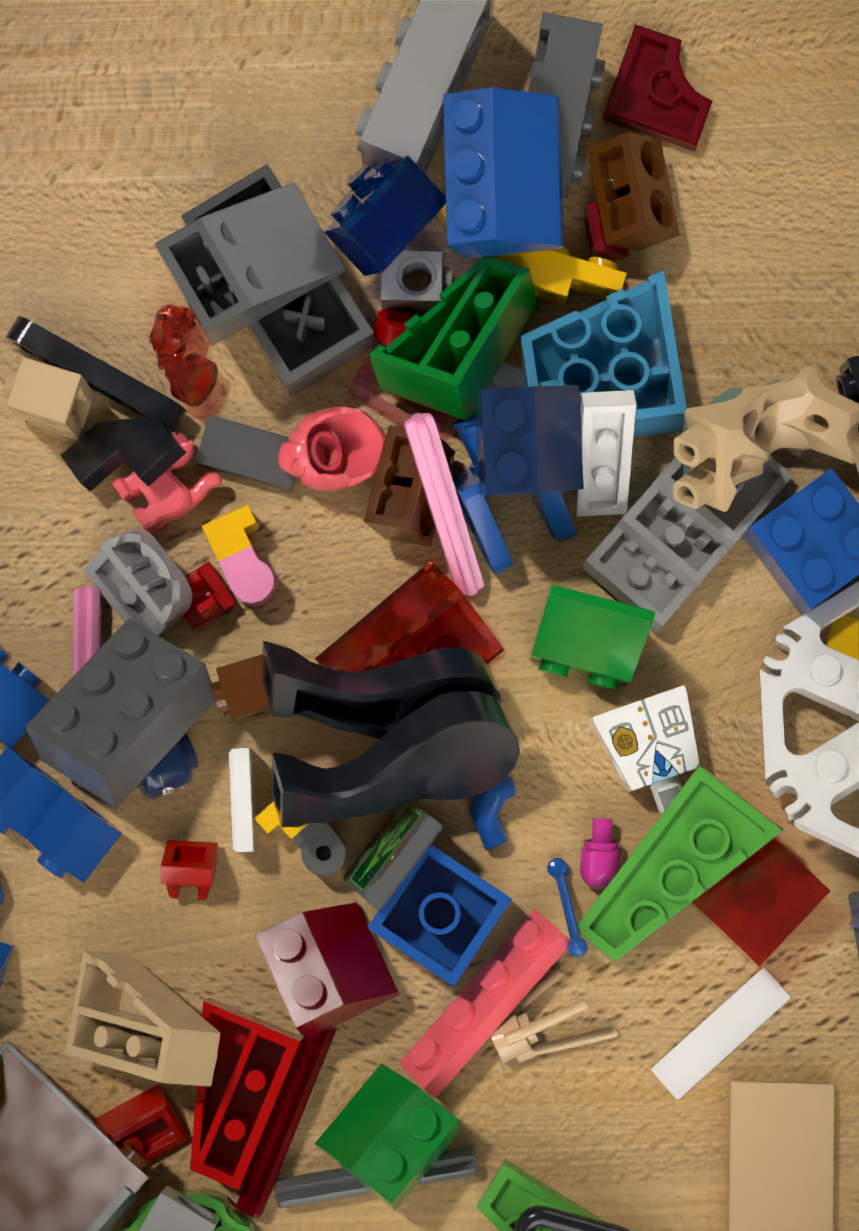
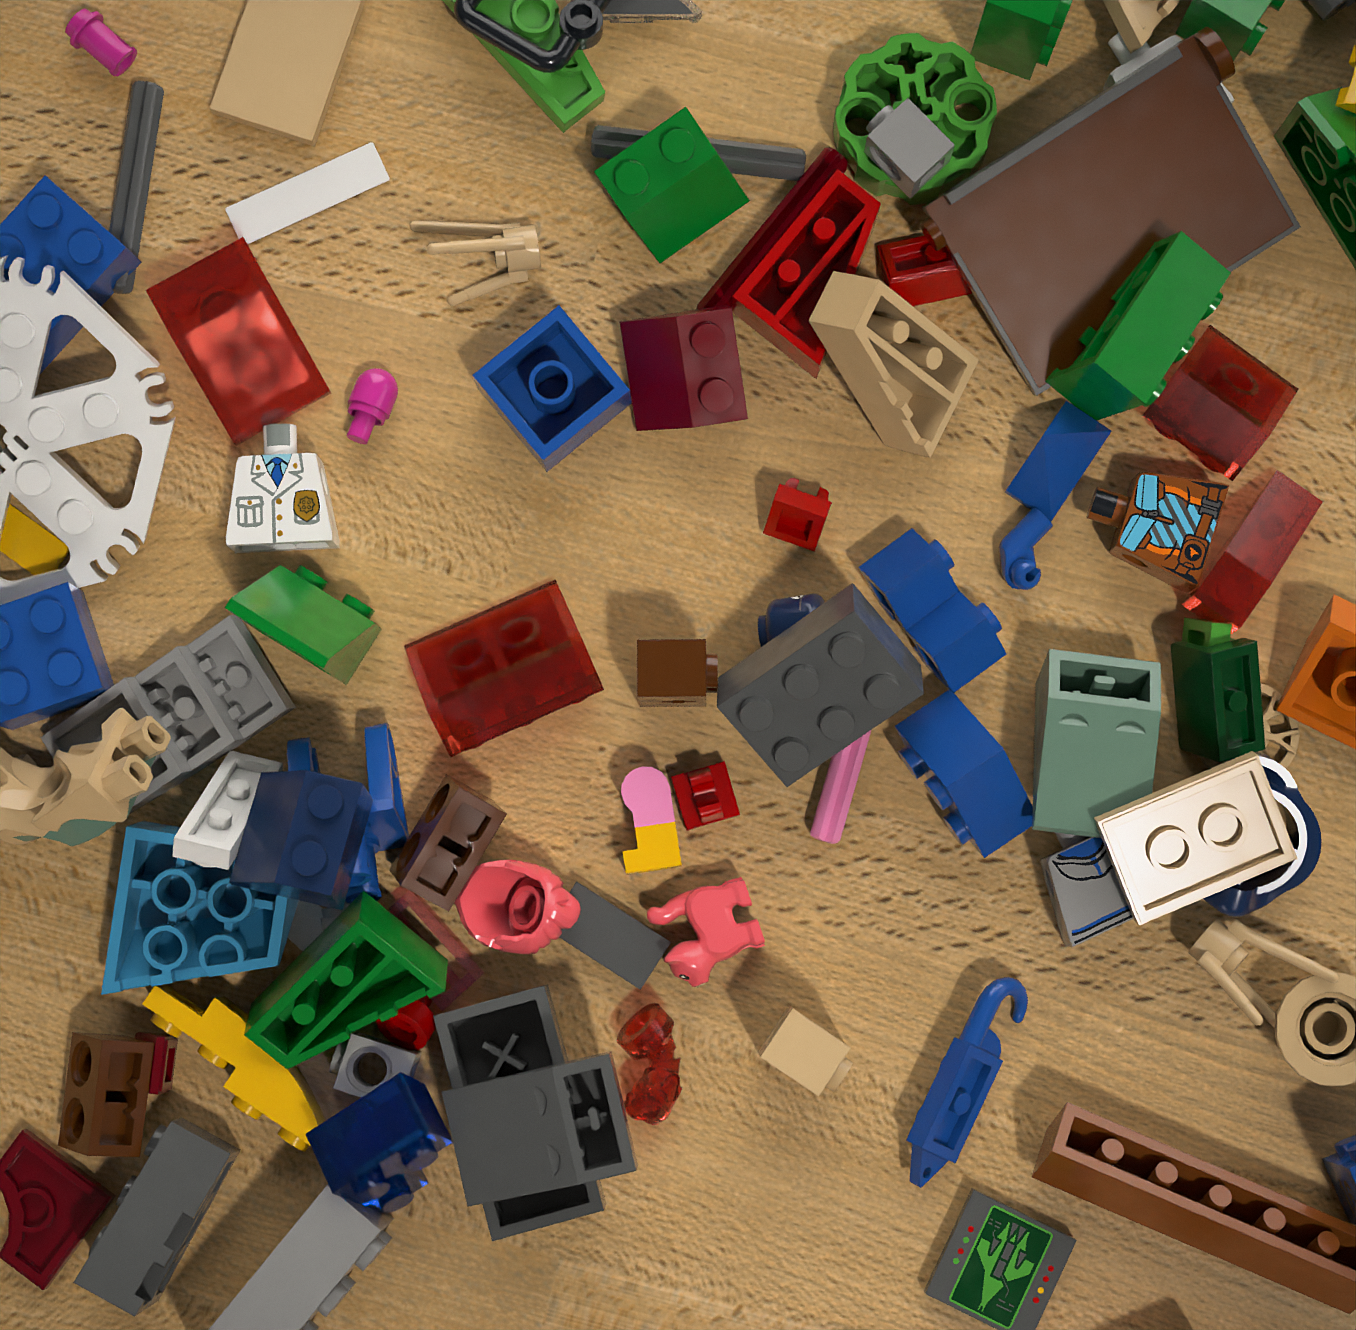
camera: 160 degrees left, 0 degrees up
black beam [5,316,187,432] -> none
black tile [60,416,186,492] -> none
light grey slope [83,527,192,637] -> none
white tile [229,748,257,852] -> none
dark grey leg [254,801,347,876] -> none
black animal [262,641,520,827] -> none
dark grey tile [343,802,443,910] -> none
coral plate [399,909,570,1099] -> none
bright pink axle [404,413,484,596] -> none
blue slope [443,87,564,259] -> none
blue arm [469,775,516,850] -> none
blue hinge [547,858,588,957] -> none
bright green wing [578,766,784,961] -> none

